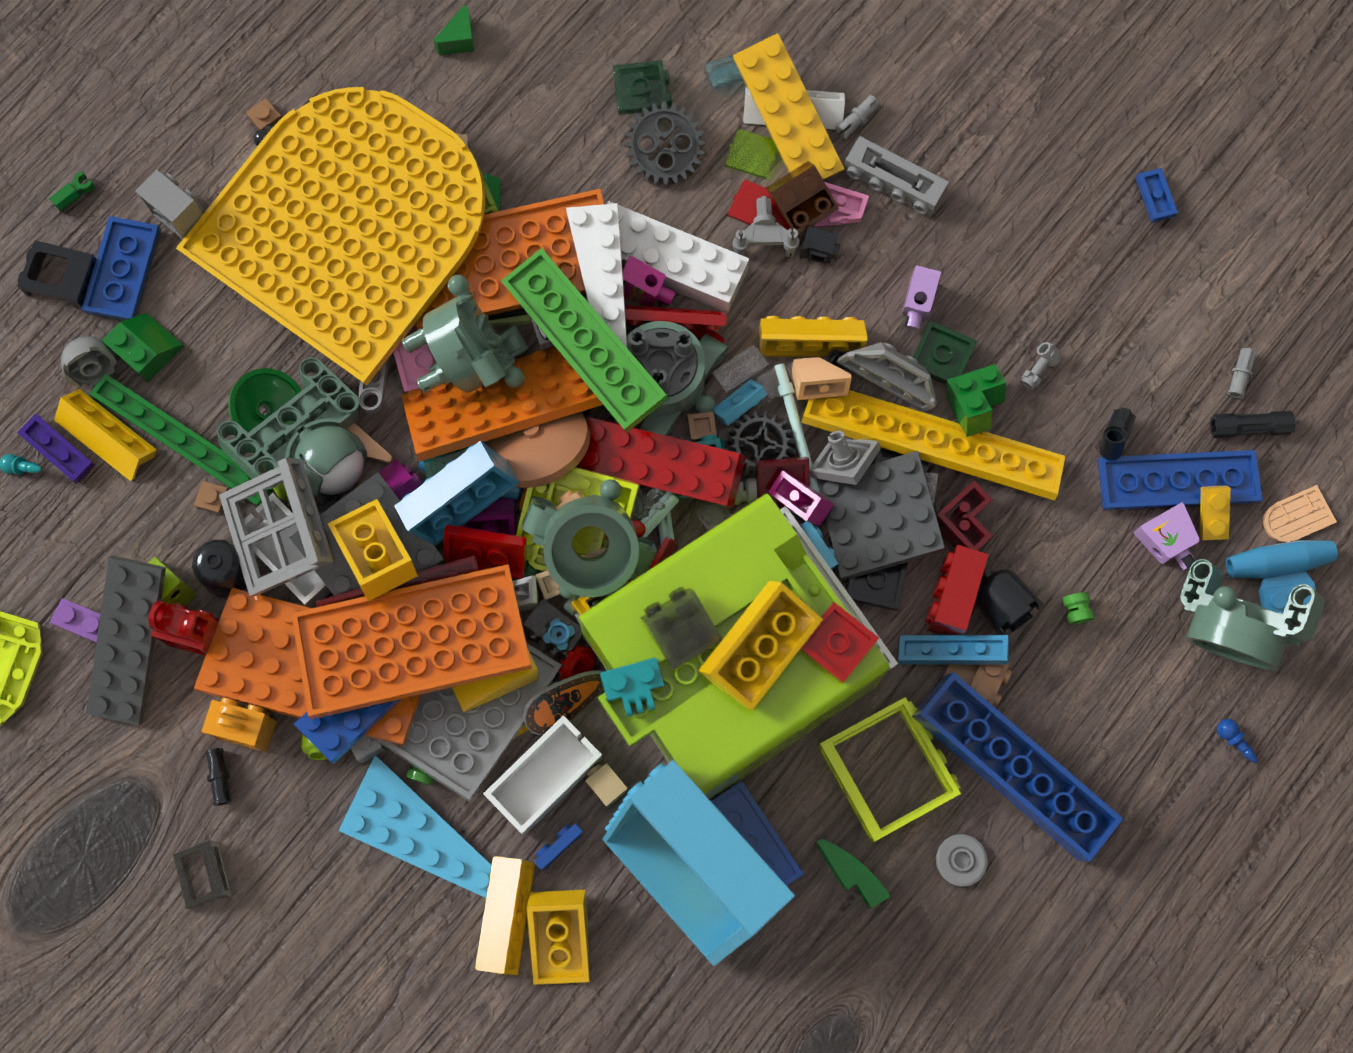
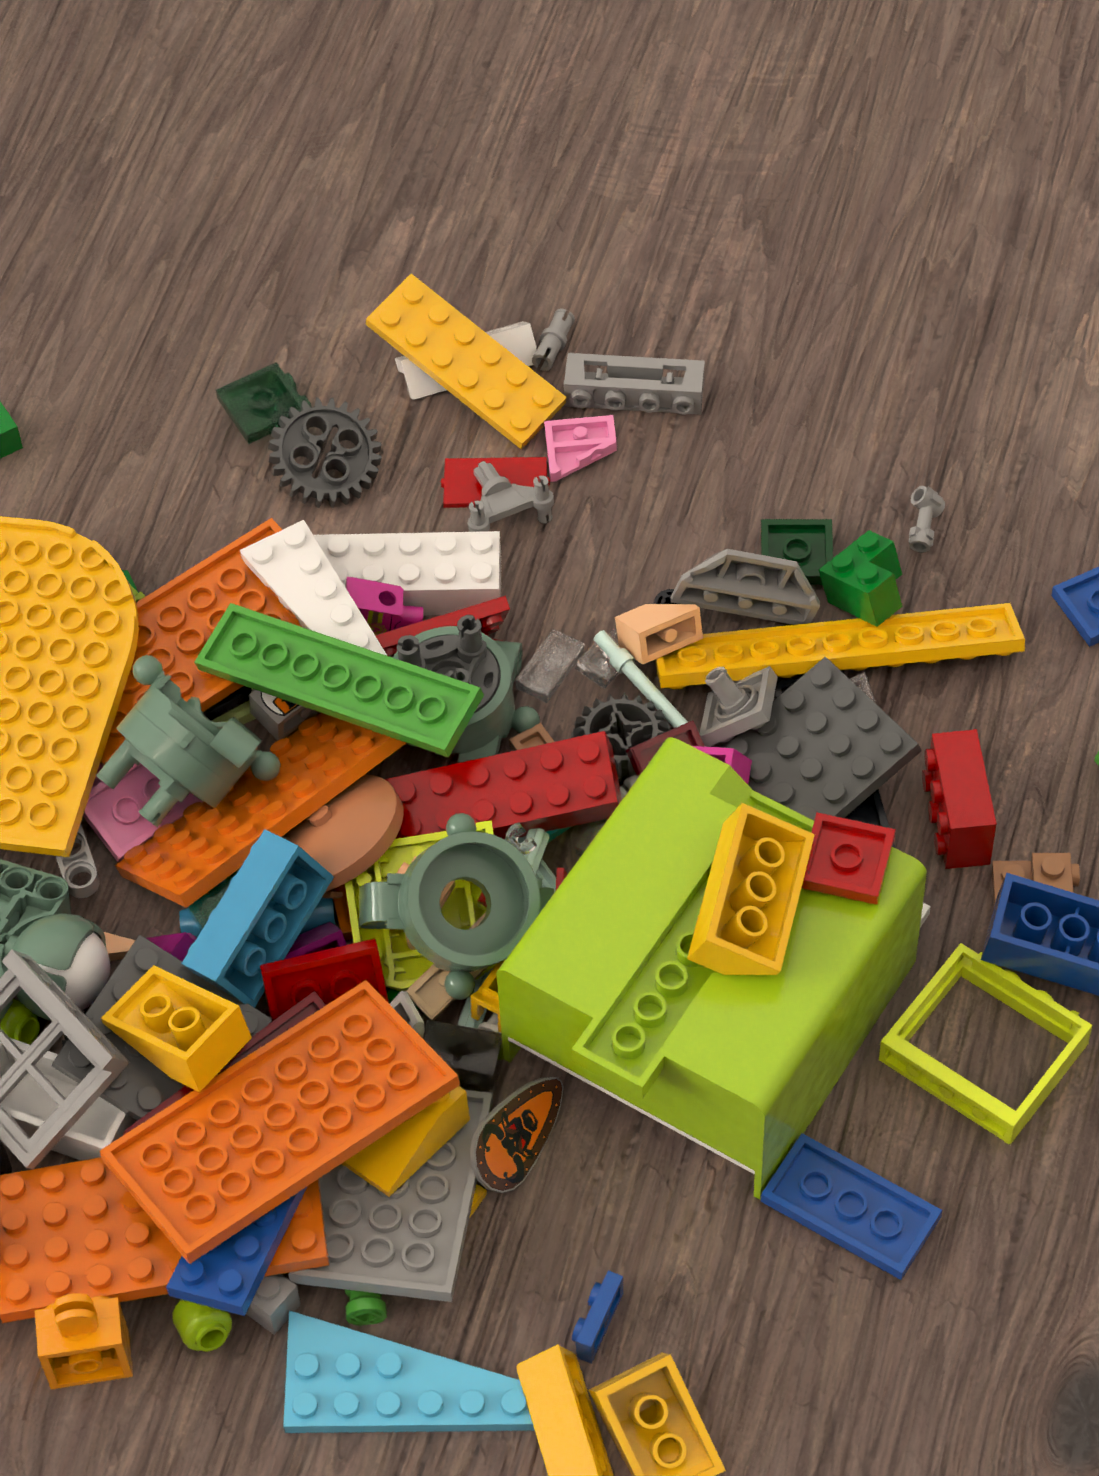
camera: 20 degrees left, 20 degrees down
black pin [205,748,232,806] -> none
white piece [483,715,603,836] -> none
dark azure plate [543,619,575,650] -> none
red gear [558,645,596,680] -> none
tan brick [585,763,628,808] -> none
teal hinge [600,657,664,717] -> none
medium azure door [602,760,795,966] -> none
clear smoke plate [640,587,722,670] -> none
clear light blue plate [704,55,743,90] -> none
medium azure plate [712,379,768,426] -> none
clear neon green piece [725,129,777,179] -> none
yellow slope [759,316,867,358] -> none
reddish brown slope [766,161,839,234] -> none
black window [800,226,840,265] -> none
green slope [815,838,890,909] -> none
dark azure plate [898,635,1010,665] -> none
lavender torso [902,265,941,330] -> none
dark red brick [936,480,993,550] -> none
black cylinder [975,569,1043,635] -> none
black piece [1099,407,1136,460] -> none
blue plate [1135,168,1178,223] -> none

